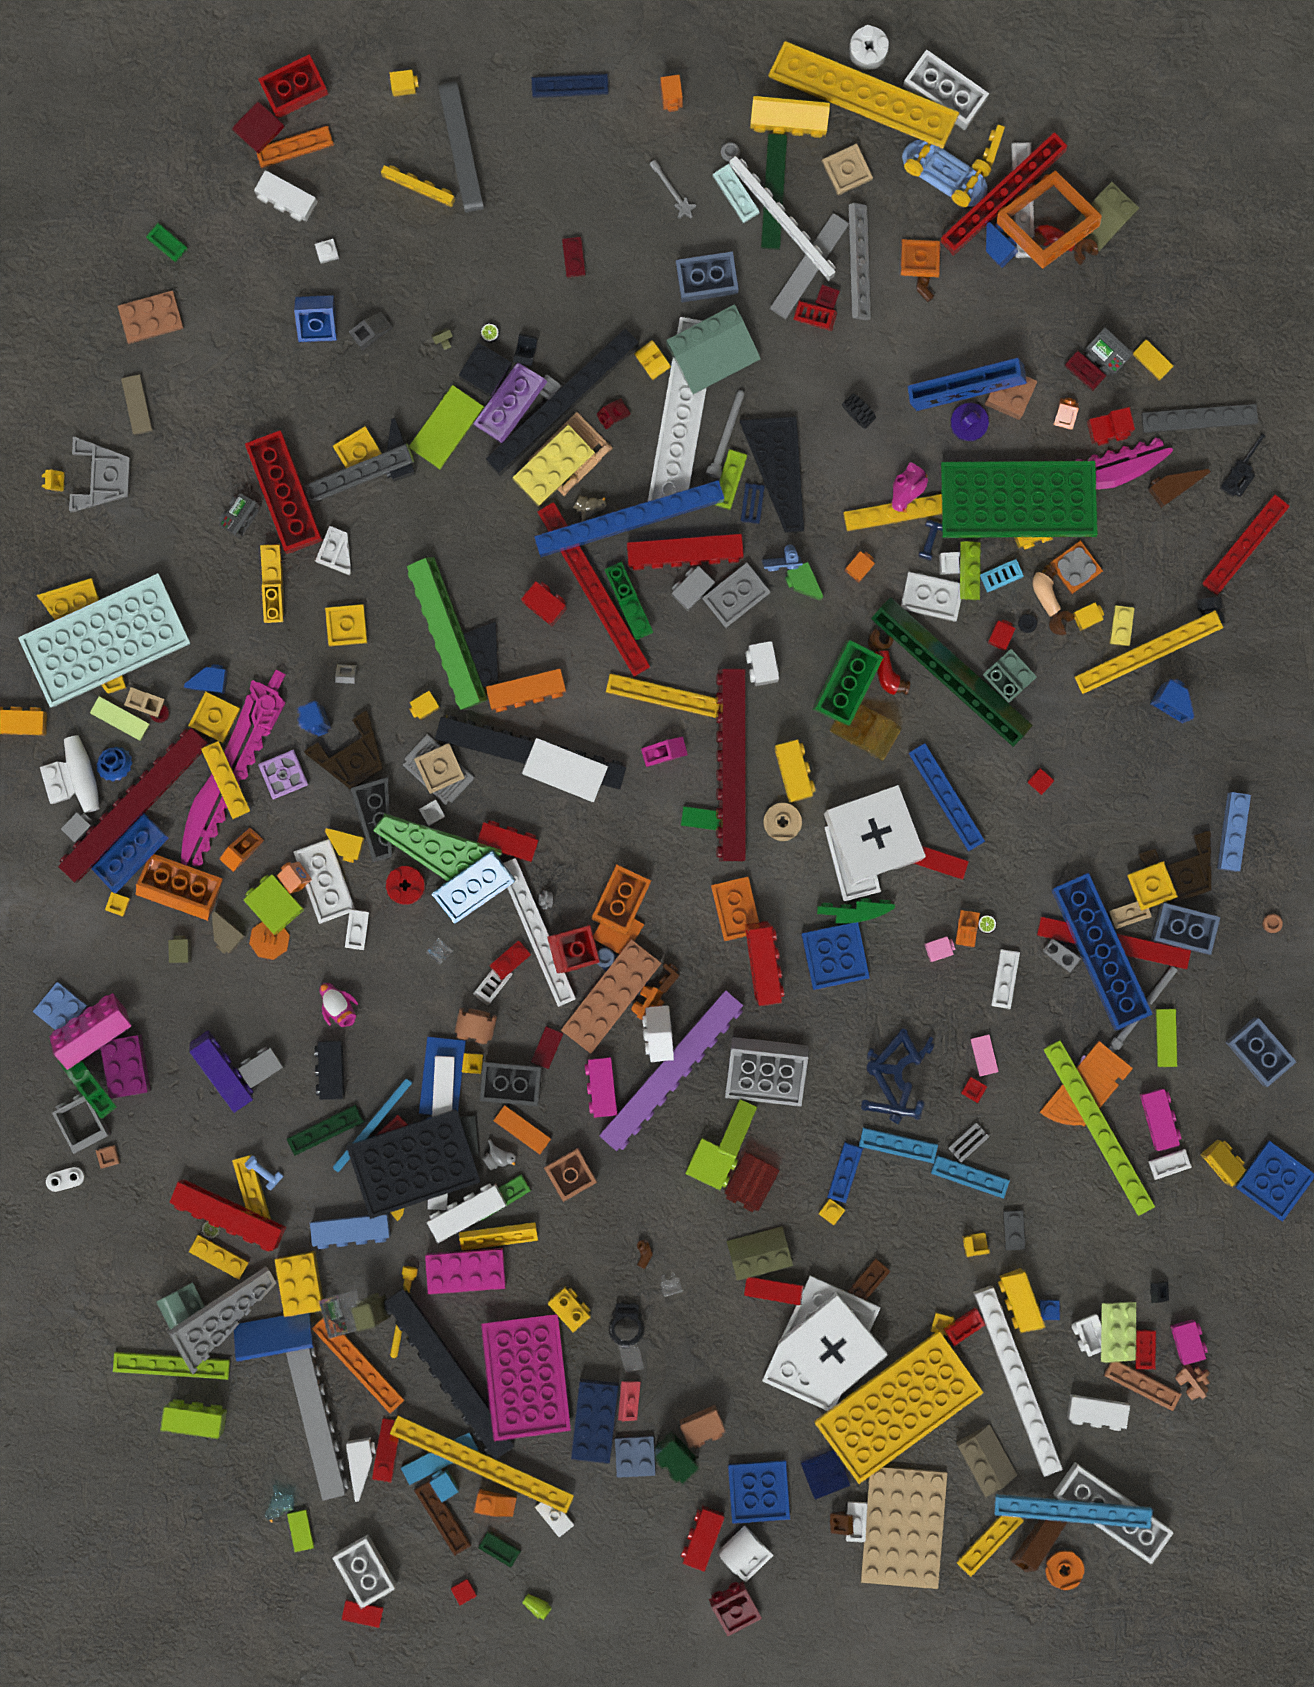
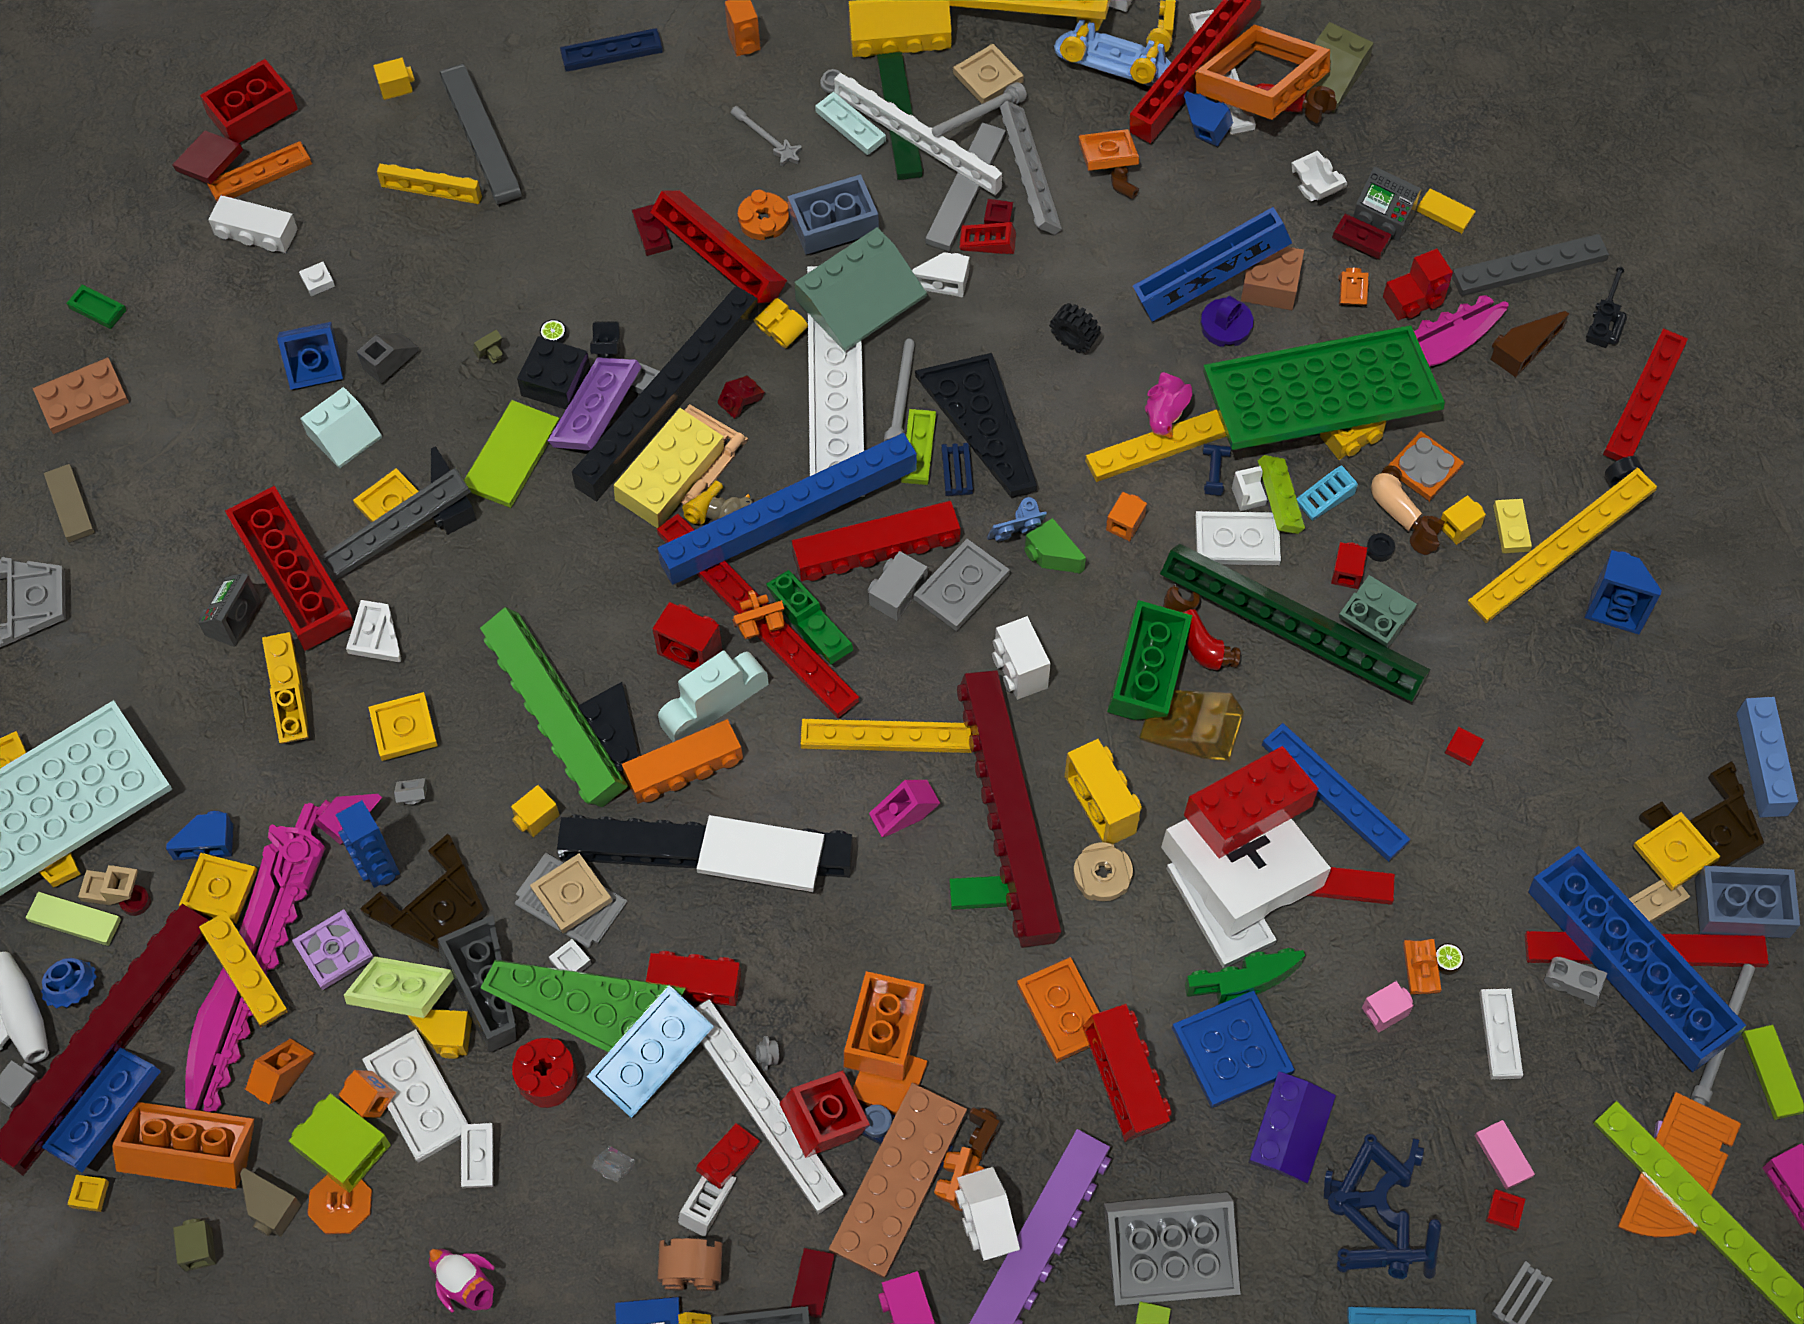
camera: 10 degrees left, 25 degrees down
none -> light aqua slope [300,387,382,469]
none -> dark pink slope [313,794,382,844]
none -> yellowish green plate [344,956,454,1018]
none -> red brick [650,190,787,303]
none -> light aqua brick [658,651,769,742]
none -> yellow cone [682,480,723,524]
none -> orange hips [732,590,784,640]
none -> orange plate [738,190,789,240]
none -> white slope [912,252,970,297]
none -> light grey piece [932,82,1027,136]
none -> red brick [1184,746,1319,858]
none -> dark purple slope [1248,1071,1336,1184]
none -> white cylinder [1292,151,1347,201]

